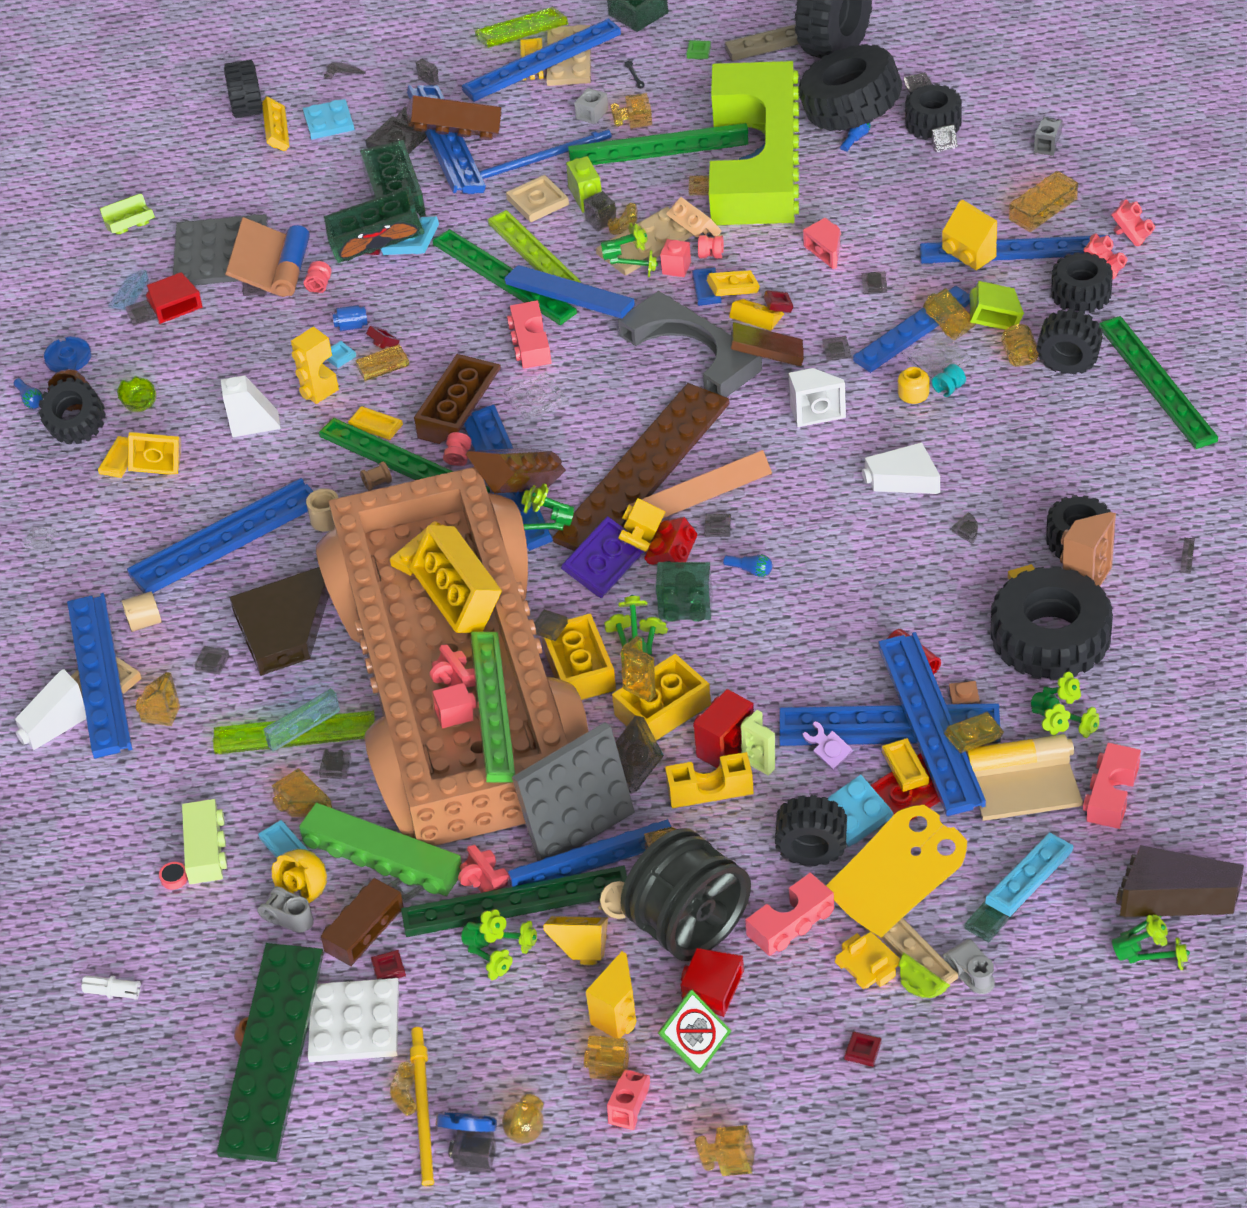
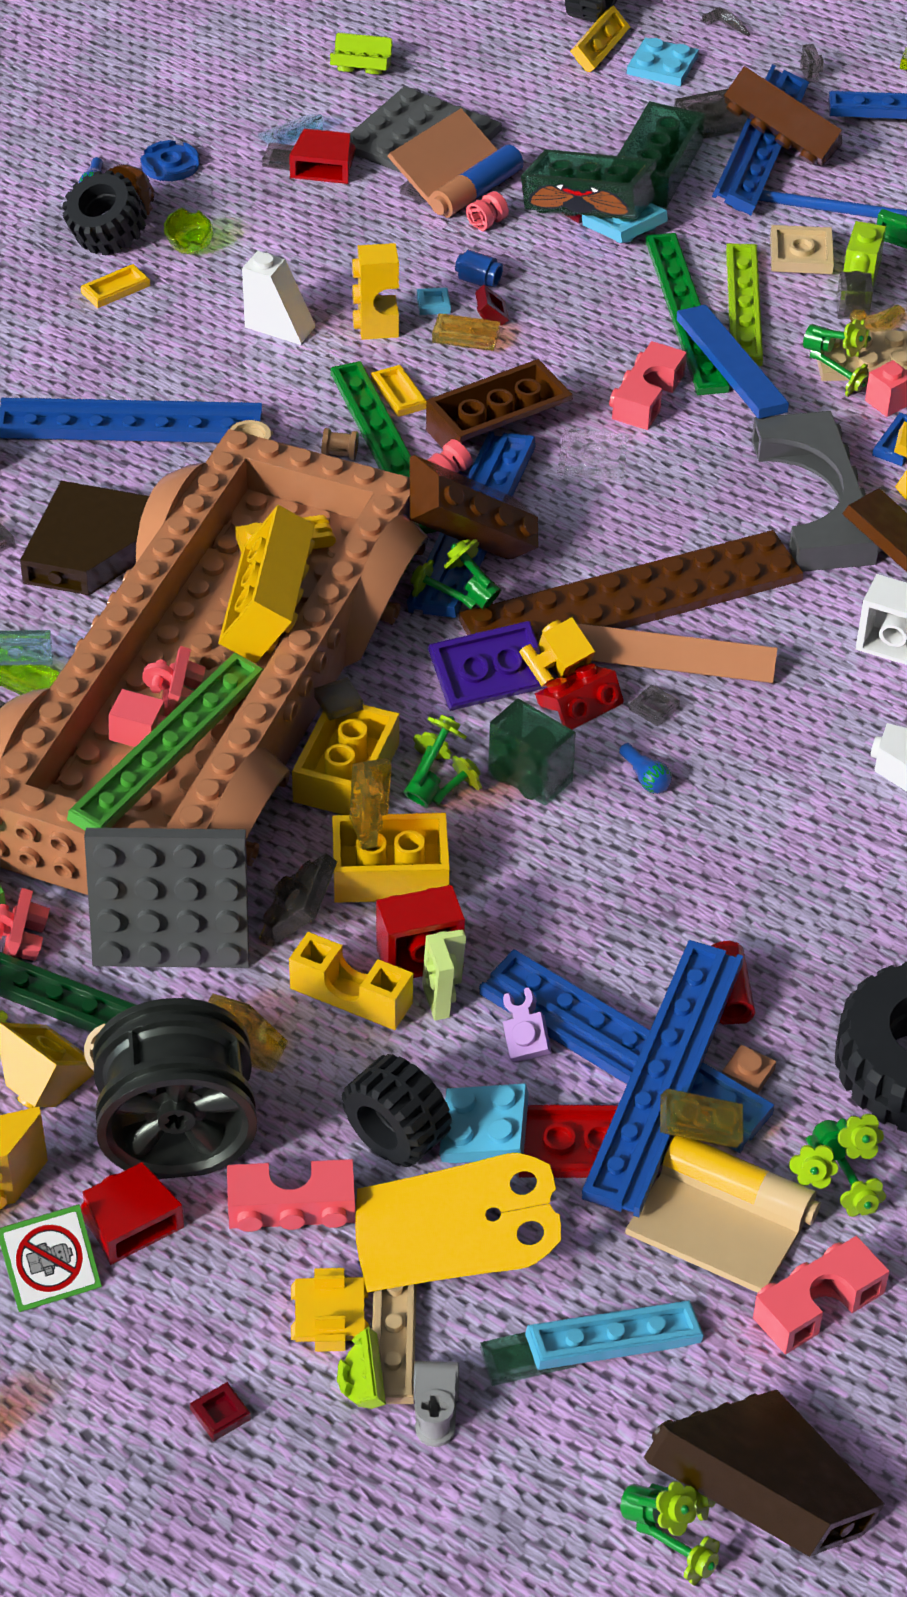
camera: 30 degrees right, 0 degrees up
yellow slope [128,432,181,474] -> none
blue plate [508,819,672,887] -> none
yellow tile [882,738,929,792] -> none

